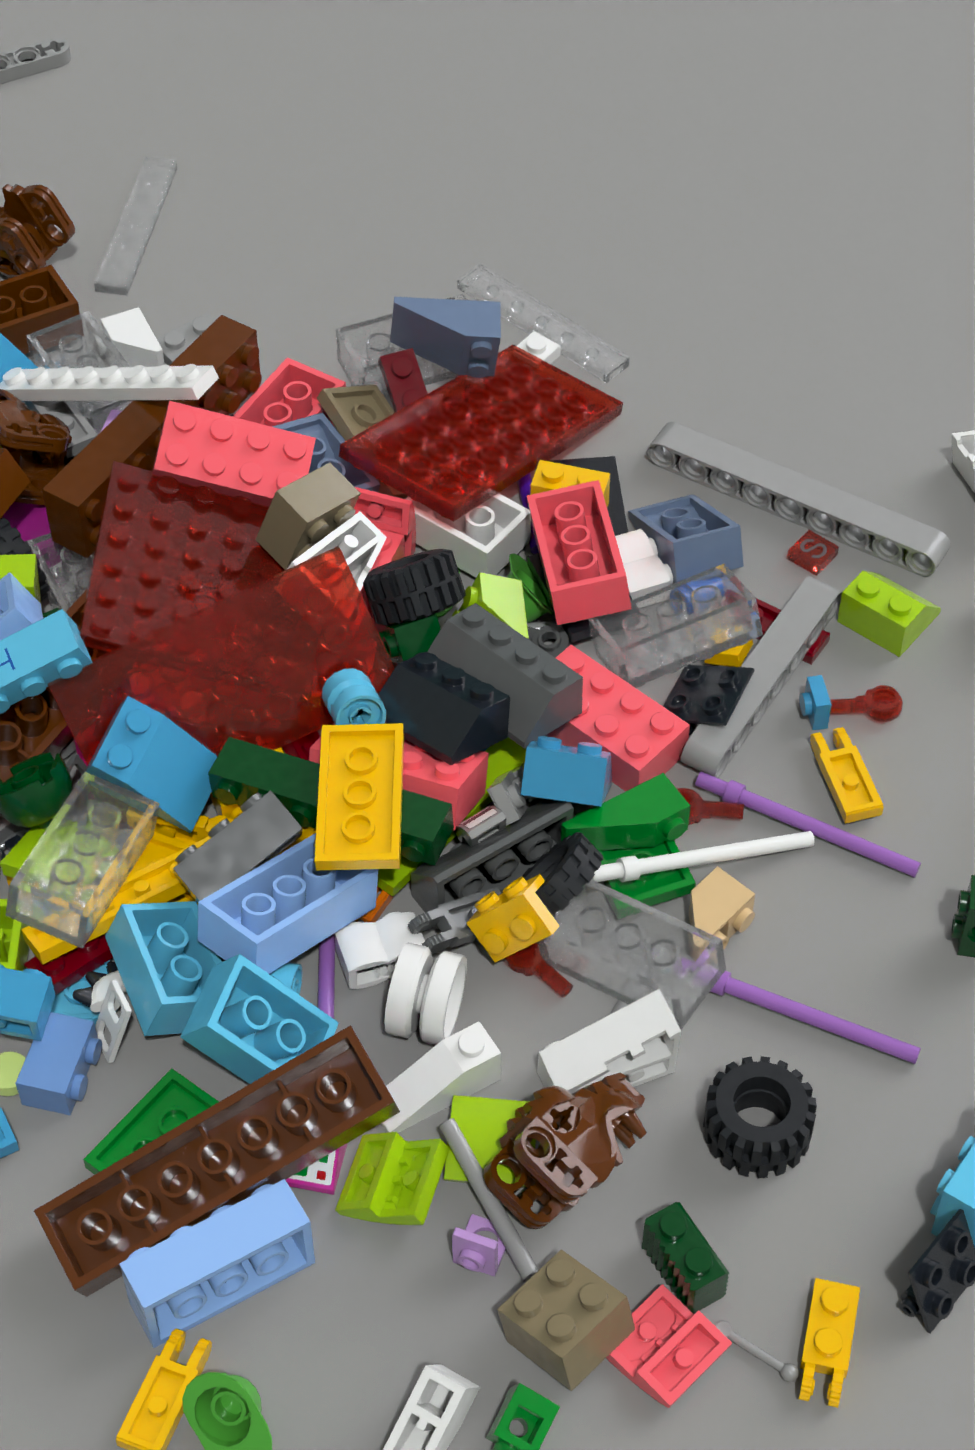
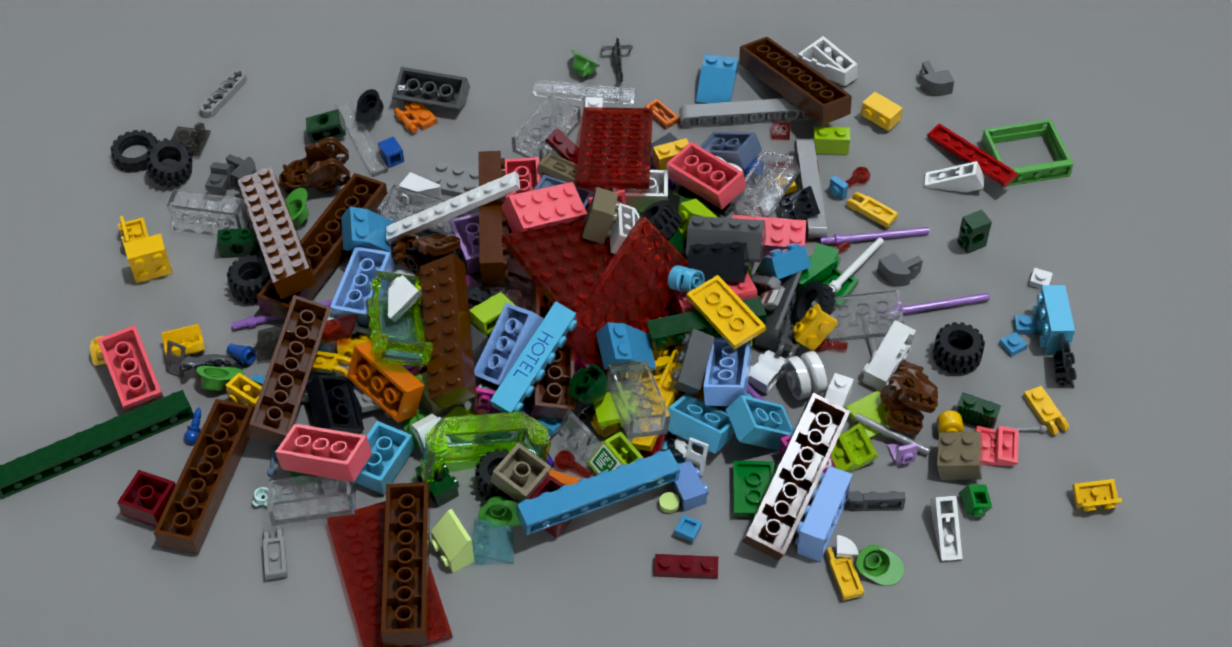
camera: 35 degrees left, 0 degrees up
sand blue slope [390,297,501,378] -> none
tan slope [689,866,755,966] -> none
none -> dark green brick [306,109,346,143]
none -> black piece [356,89,384,124]
none -> blue brick [378,136,404,168]
none -> dark grey slope [392,67,470,110]
none -> orange plate [394,102,438,134]
none -> bright green piece [571,50,600,77]
none -> dark grey piece [602,38,633,82]
none -> orange tile [644,99,680,130]
none -> dark azure slope [696,54,738,104]
none -> reddish brown brick [739,37,852,125]
none -> white tile [836,535,858,558]
none -> dark grey hinge [846,491,906,511]
none -> dark grey brick [877,253,923,286]
none -> yellow head [936,410,964,434]
none -> dark azure plate [999,332,1028,357]
none -> dark azure plate [1013,315,1036,334]

